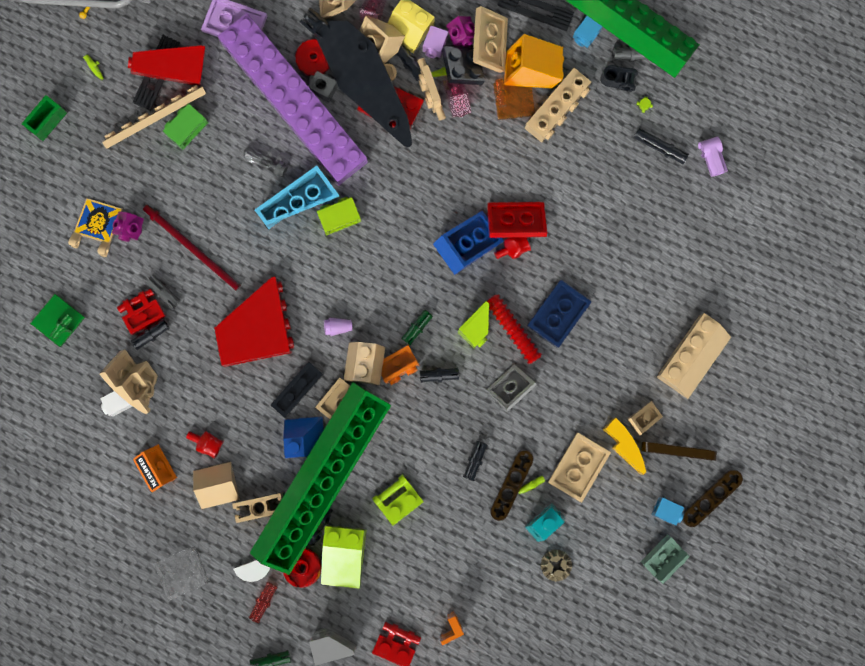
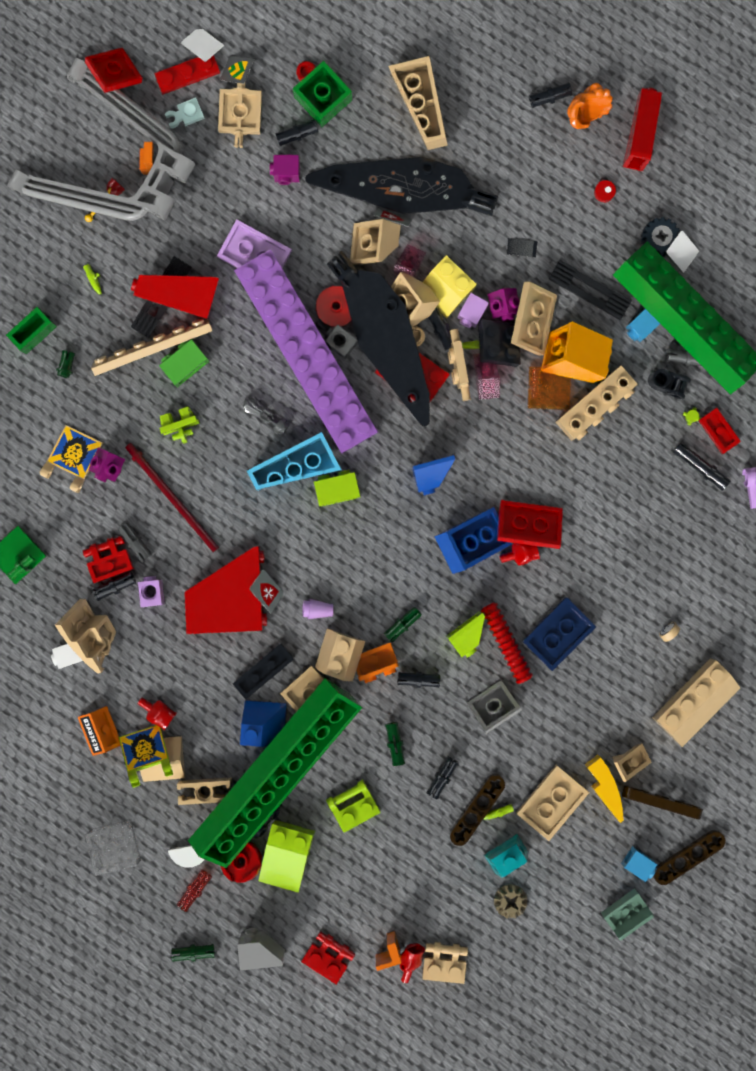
camera: 10 degrees right, 5 degrees up
none -> dark green pin [56,350,75,378]
none -> flag [119,725,173,788]
none -> lavender brick [138,576,165,607]
none -> lime hips [159,407,200,444]
none -> light grey sticker [250,570,283,614]
none -> dark green pin [385,722,405,766]
none -> red piece [400,943,425,983]
none -> blue slope [412,455,455,495]
none -> tan plate [422,942,468,984]
none -> tan tile [659,622,680,642]
none -> red plate [698,408,741,454]

